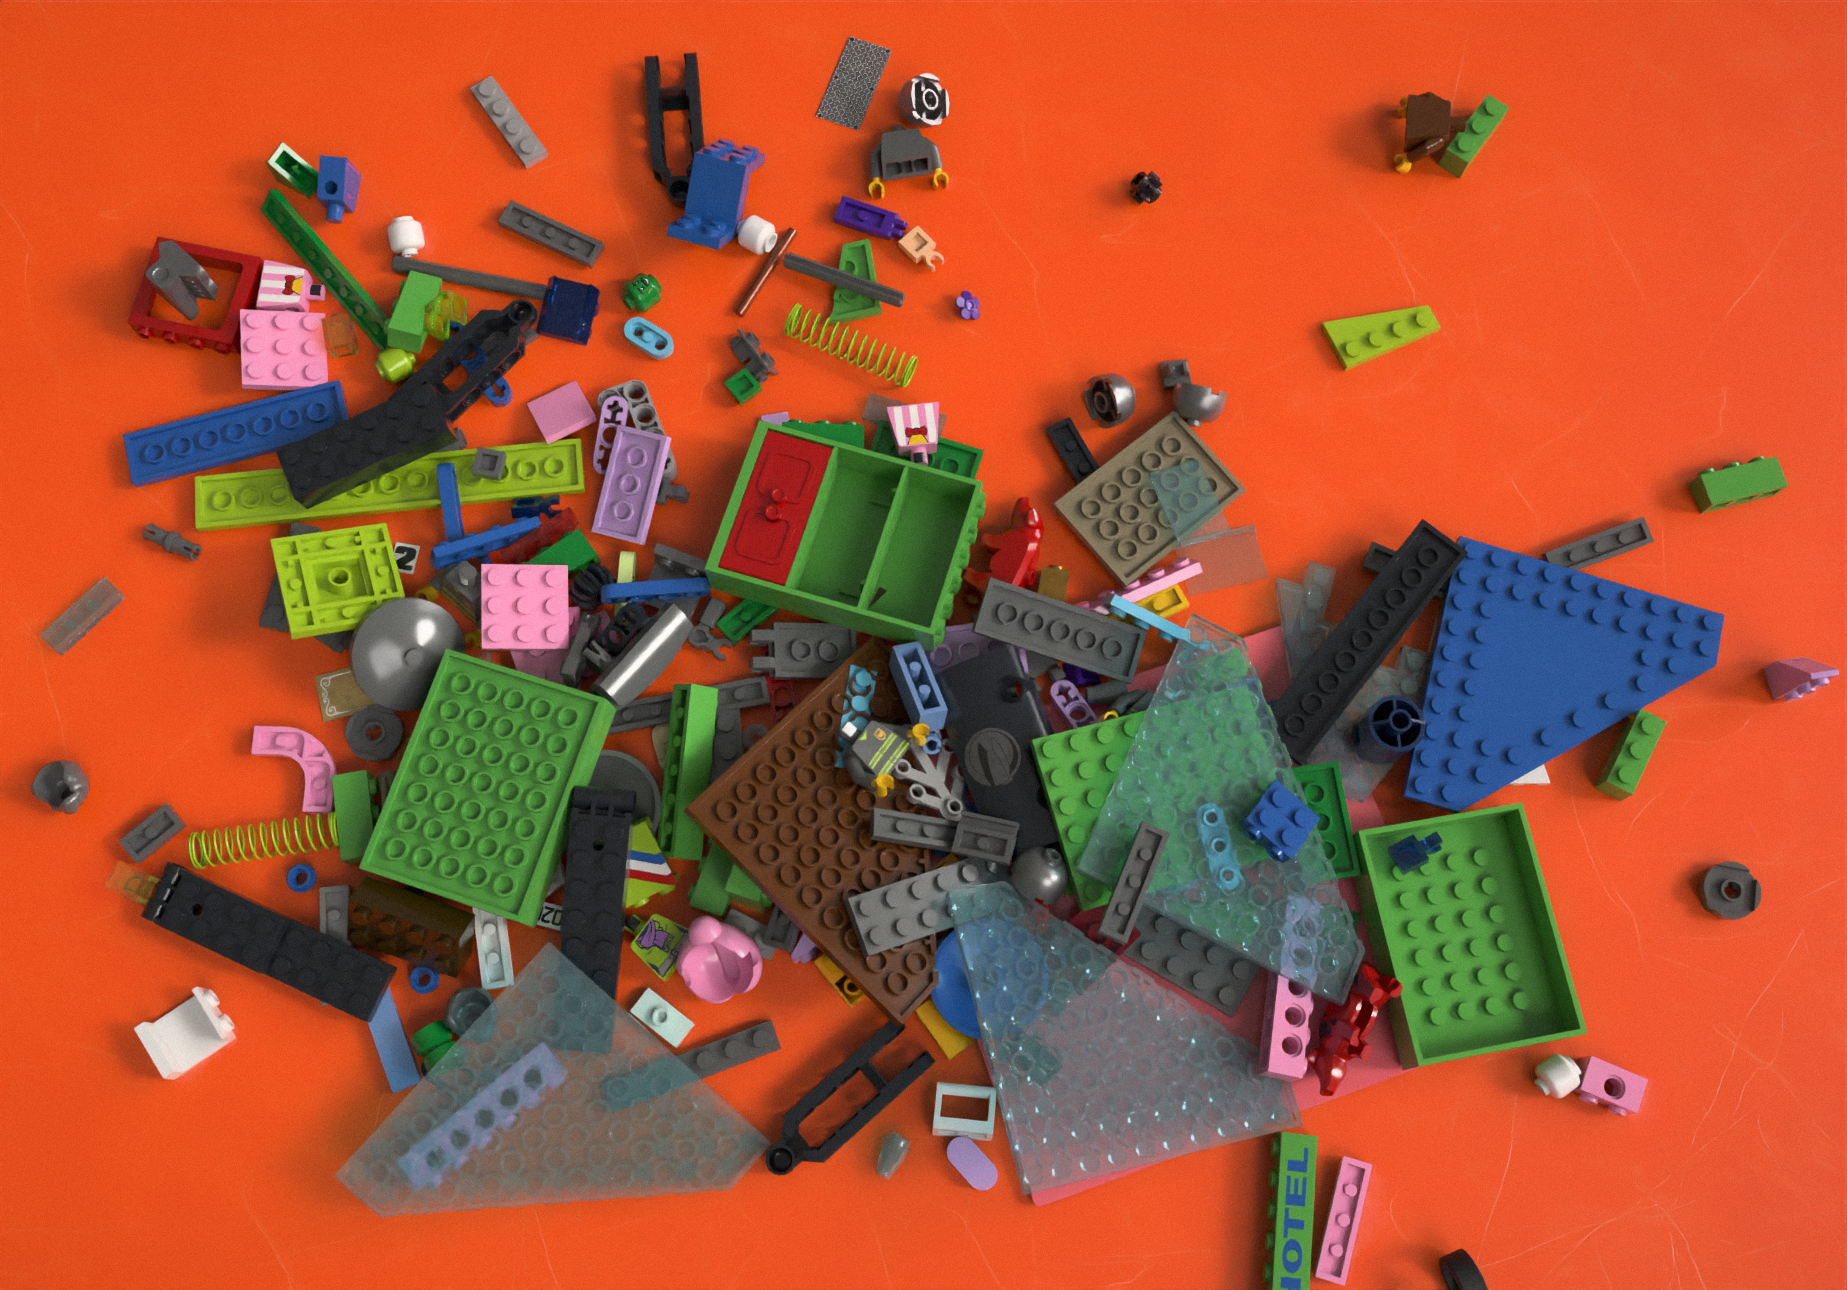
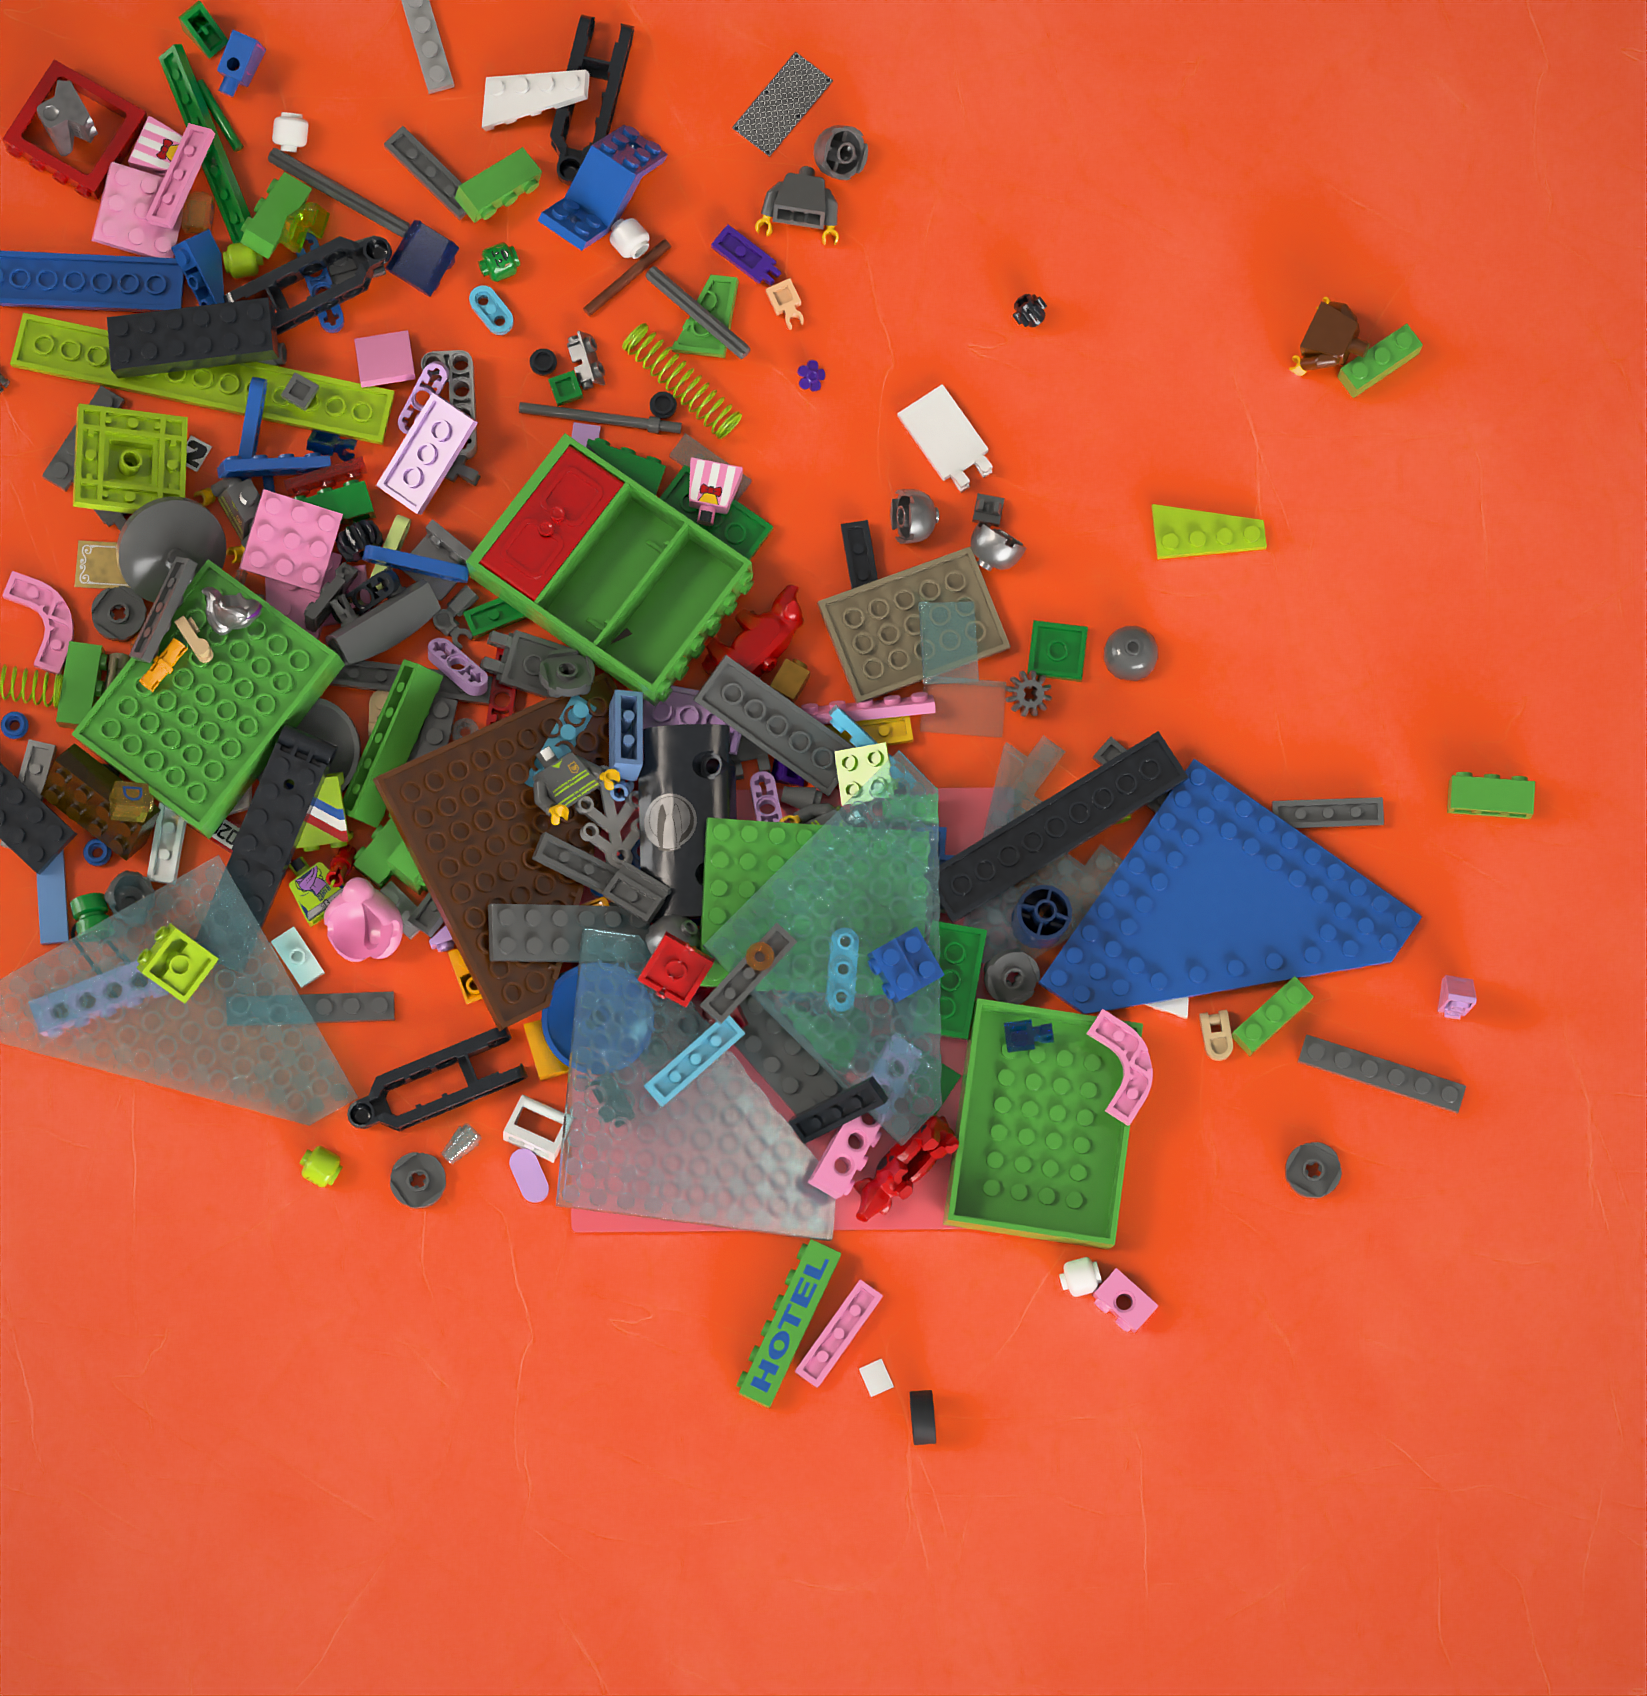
camera: 20 degrees right, 5 degrees up
none -> clear yellow brick [109,781,154,822]
none -> dark grey plate [129,557,198,663]
none -> lime plate [137,923,219,1004]
none -> light orange pin [139,638,188,692]
none -> bright pink plate [145,123,215,229]
none -> blue slope [171,229,225,306]
none -> tan plate [174,615,214,663]
none -> green bar [197,79,244,152]
none -> flat silver hair [202,587,262,635]
none -> lime head [299,1146,343,1188]
none -> red pin [326,844,357,887]
none -> dark grey plate [390,1152,446,1209]
none -> lavender beam [428,638,488,696]
none -> bright green brick [455,147,542,223]
none -> white wing [482,70,590,131]
none -> dark grey bar [519,402,682,434]
none -> black plate [530,349,557,376]
none -> dark grey plate [539,649,595,698]
none -> red plate [637,931,715,1008]
none -> medium azure plate [644,1015,745,1107]
none -> black plate [650,392,677,419]
none -> clear orange plate [746,942,774,971]
none -> black plate [788,1076,889,1144]
none -> hinge [834,742,898,806]
none -> white sticker [859,1359,894,1397]
none -> white tile [897,384,993,493]
none -> dark grey plate [984,948,1040,1004]
none -> dark grey gear [1005,670,1052,717]
none -> green tile [1027,620,1088,682]
none -> bright pink plate [1087,1009,1153,1126]
none -> dark grey cylinder [1104,626,1158,681]
none -> tan plate [1199,1009,1233,1061]
none -> dark grey plate [1297,1034,1466,1114]

